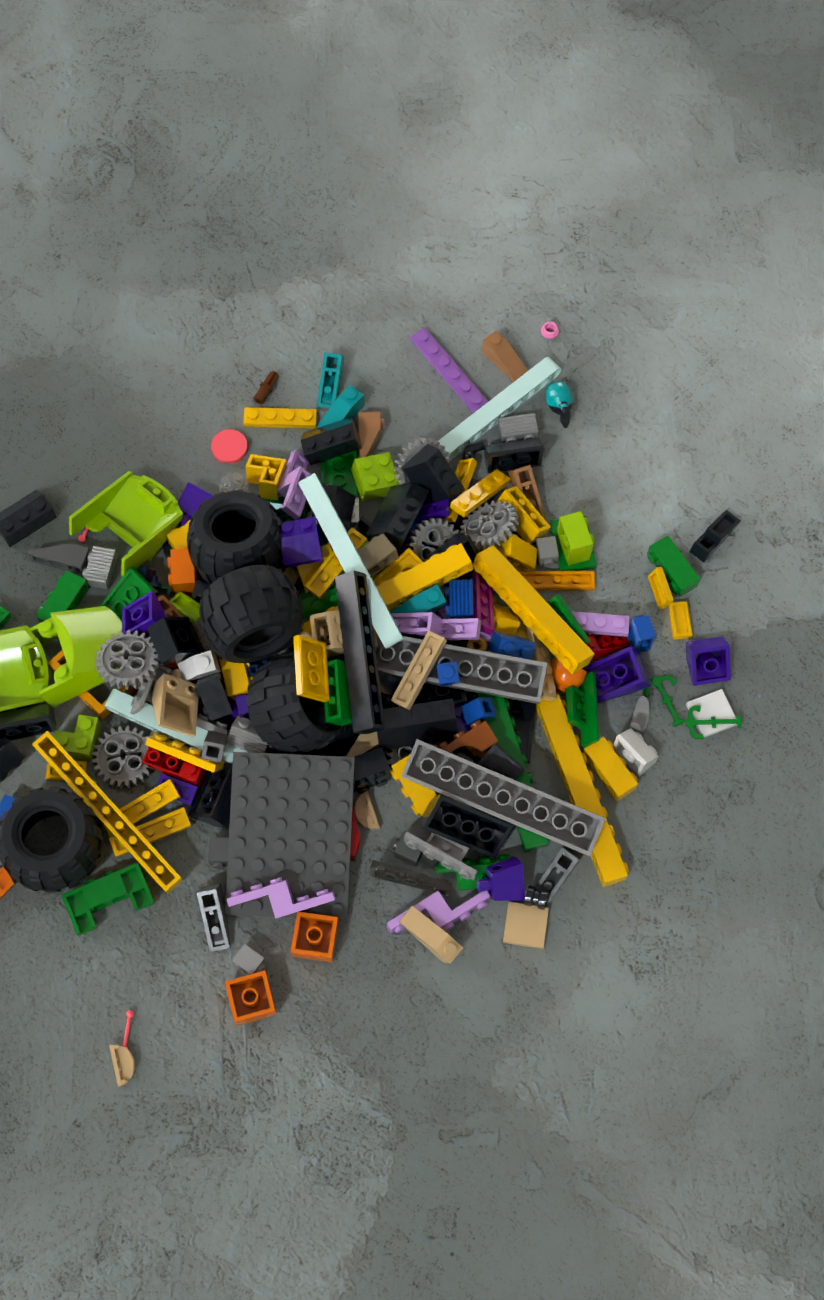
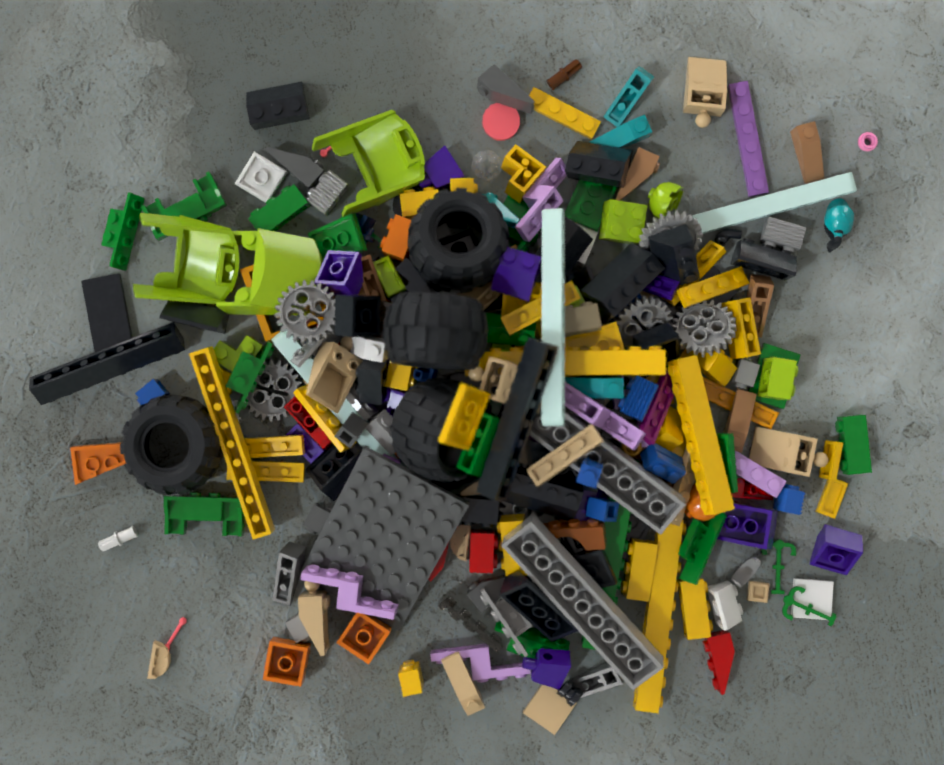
camera: 25 degrees right, 20 degrees up
black slope [689,510,741,563] -> none
none -> white axle [98,526,138,551]
none -> green bracket [225,340,274,414]
none -> white tile [235,152,288,203]
none -> tan slope [298,581,330,656]
none -> yellow brick [398,659,424,697]
none -> red brick [469,529,498,573]
none -> dark grey slope [477,64,535,114]
none -> yellow brick [621,538,658,602]
none -> lime cylinder [648,182,684,219]
none -> tan slope [683,57,727,128]
none -> red slope [702,630,735,695]
none -> medium nougat slope [723,388,757,453]
none -> tan tile [747,581,769,603]
none -> tan slope [749,427,829,477]

